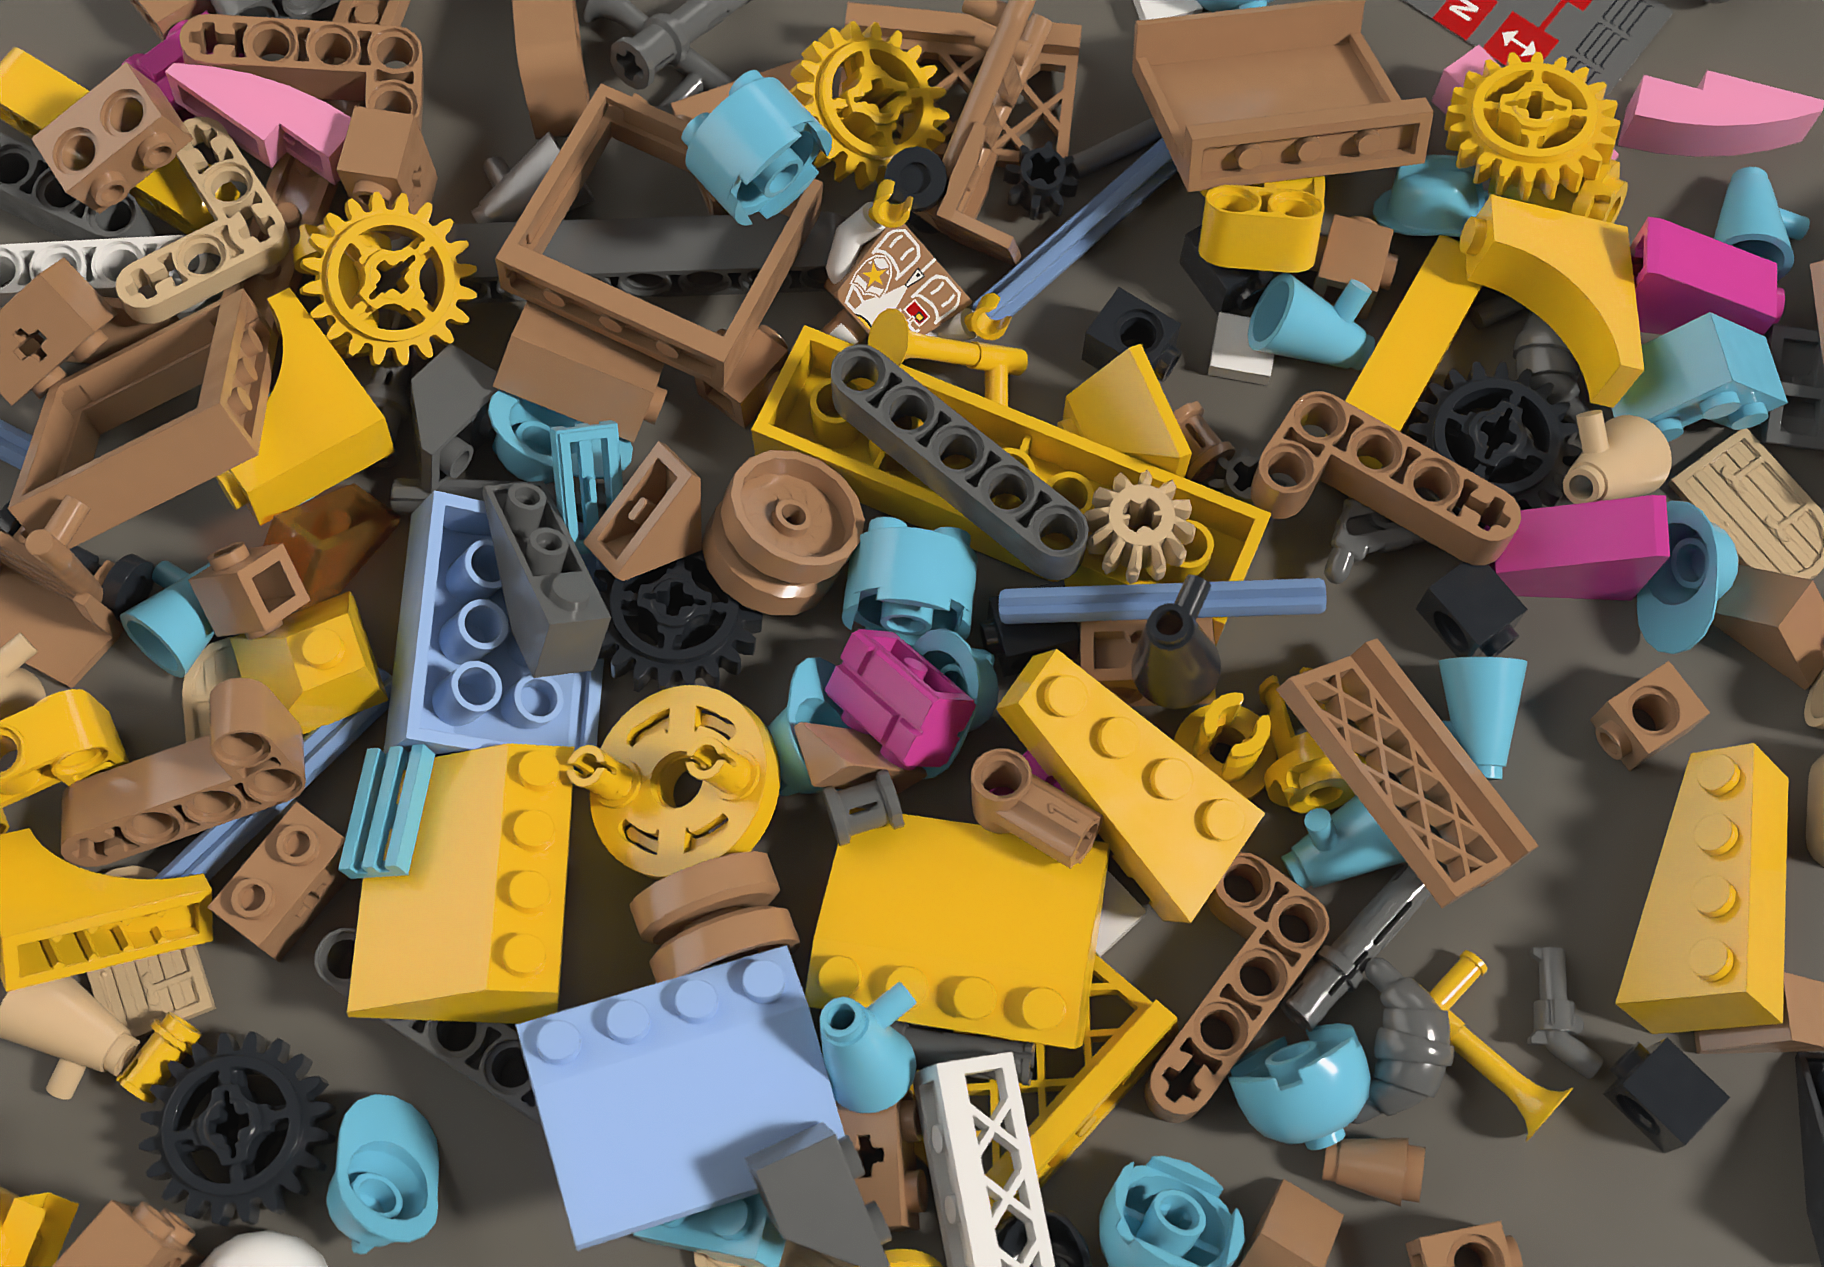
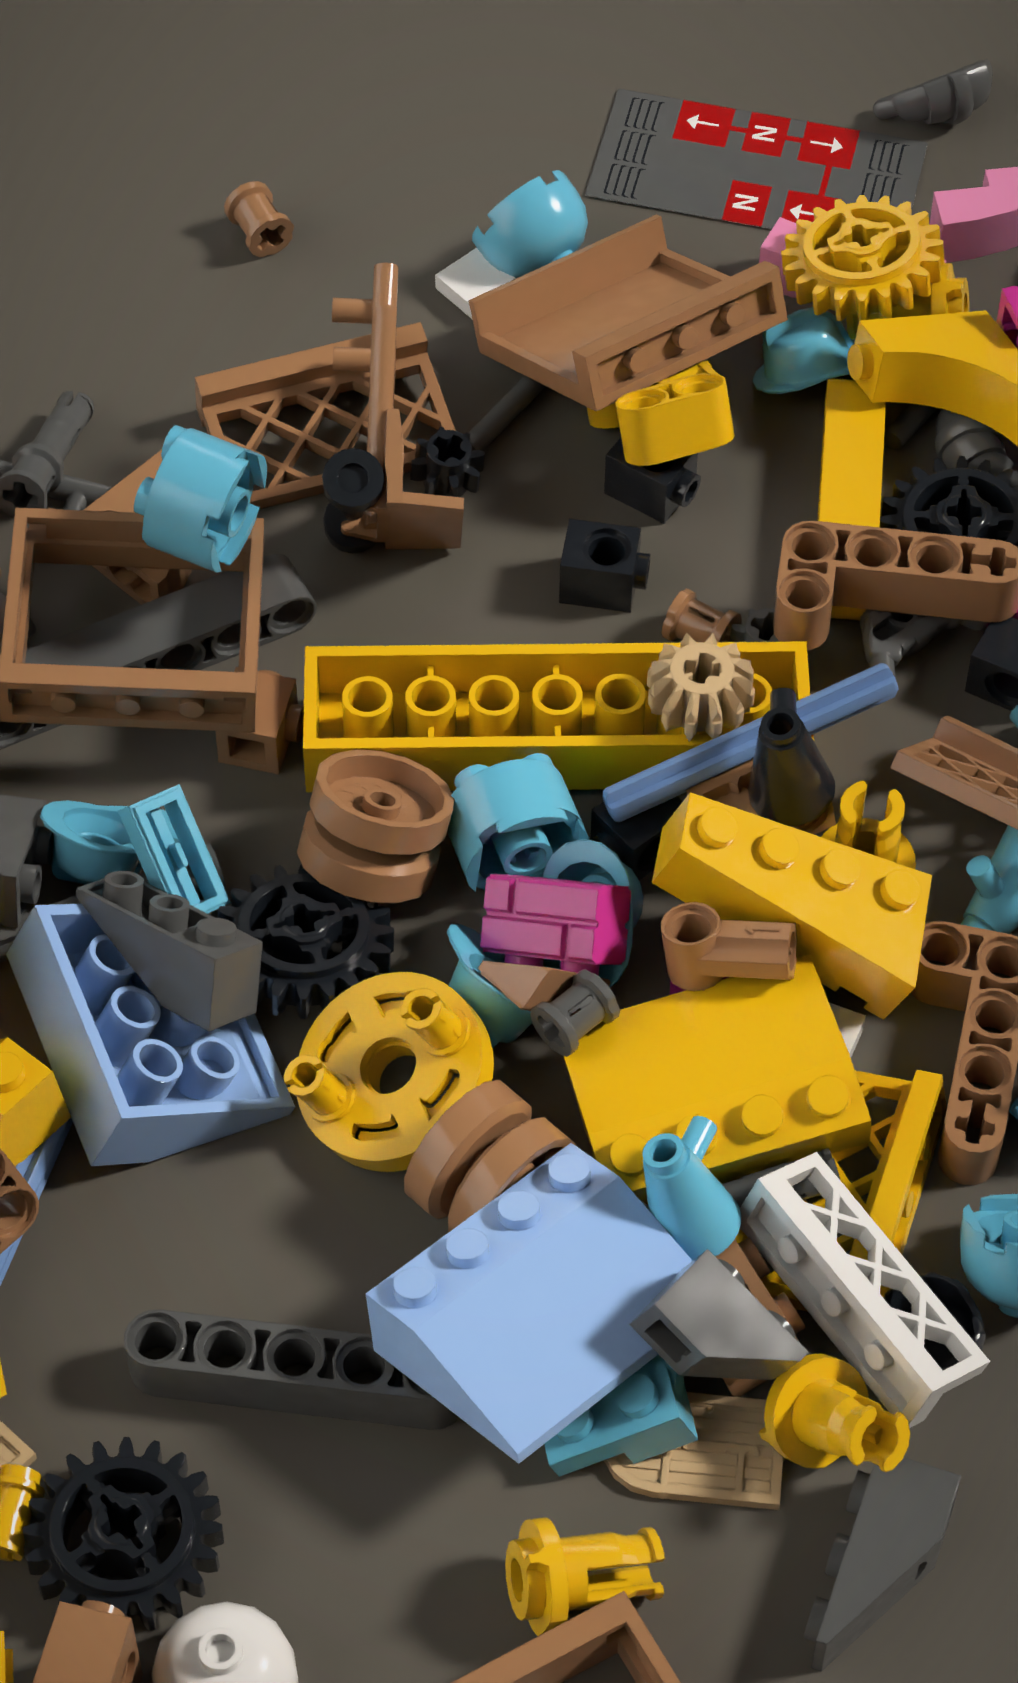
camera: 25 degrees left, 15 degrees down
medium nougat brick [207,801,349,962] -> none
medium azure piece [326,1094,439,1255] -> none
medium azure tile [338,744,436,879] -> none
yellow slope [347,743,575,1024] -> none
medium nougat slope [492,301,668,443] -> none
medium nougat slope [583,441,702,581] -> none
yellow gear [790,21,949,190] -> none
torso [820,179,1012,345] -> none
dark grey beam [831,344,1089,580] -> none
yellow piece [868,308,1028,407] -> none
medium blue axle [971,138,1178,320] -> none
yellow slope [1057,344,1192,478] -> none
white tile [1208,312,1274,386] -> none
medium azure piece [1248,273,1375,370] -> none
yellow piece [1258,667,1366,813] -> none
medium nougat brick [1308,214,1399,320] -> none

